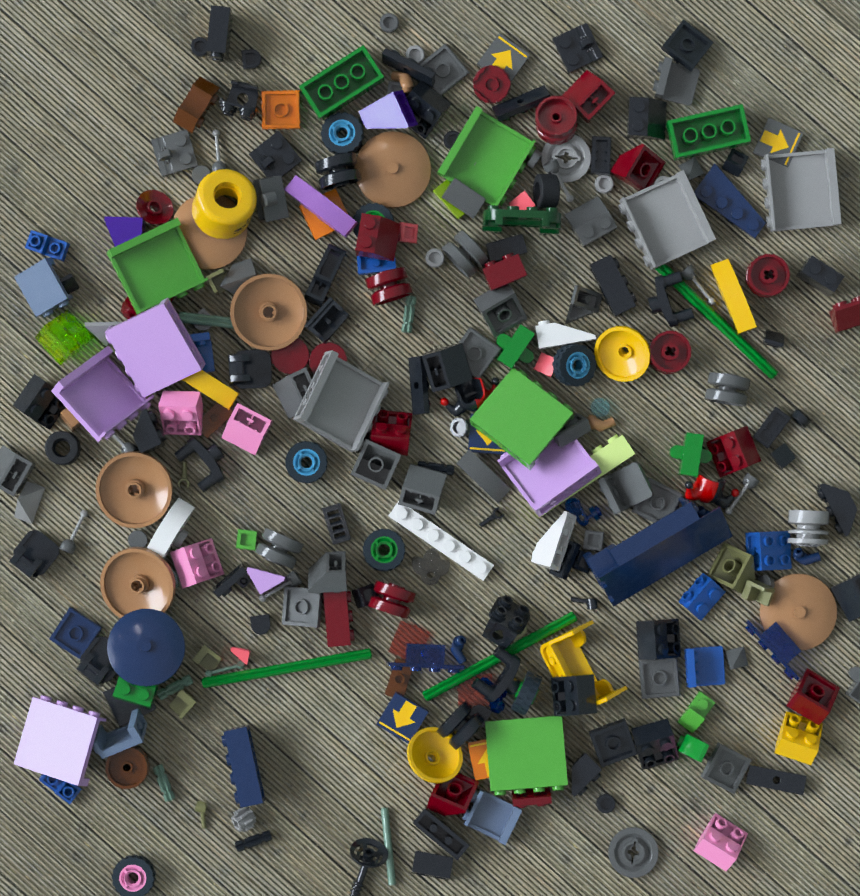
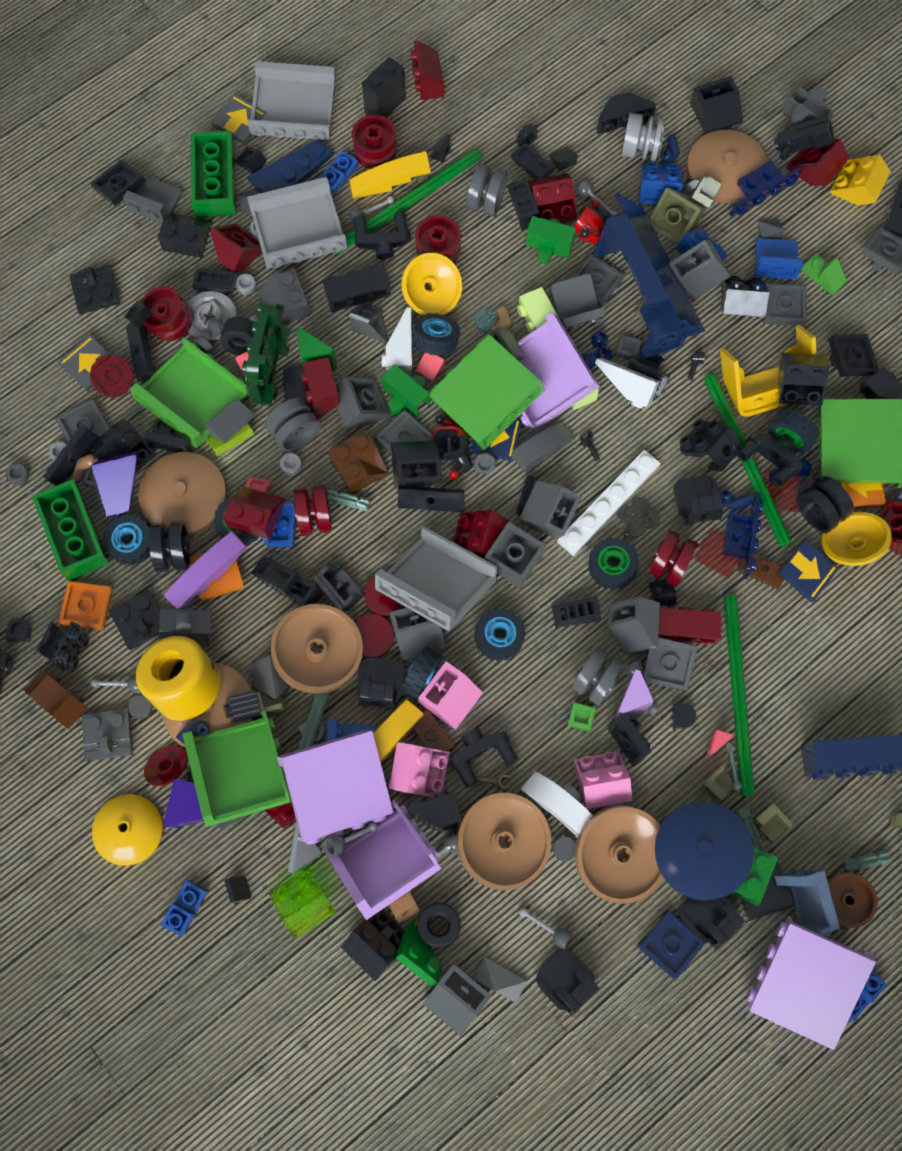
camera: 85 degrees left, 15 degrees down
sand blue panel [14,257,73,318] -> none
dark red slope [562,70,615,124] -> none
black slope [631,718,679,770] -> none
green slope [676,733,709,762] -> none
none -> yellow dish [92,794,163,866]
none -> black slope [124,300,152,329]
none -> black plate [144,431,192,453]
none -> dark blue arm [176,720,210,744]
none -> black brick [223,690,261,724]
none -> green slope [296,327,337,372]
none -> blue slope [319,151,360,192]
none -> dark grey hinge [325,823,378,857]
none -> reddish brown slope [328,430,389,494]
none -> green wing [396,921,443,987]
none -> black wheel [401,646,443,699]
none -> black hinge [507,178,539,231]
none -> dark grey slope [669,240,731,299]
none -> black piece [673,476,723,525]
none -> black piece [775,115,834,161]

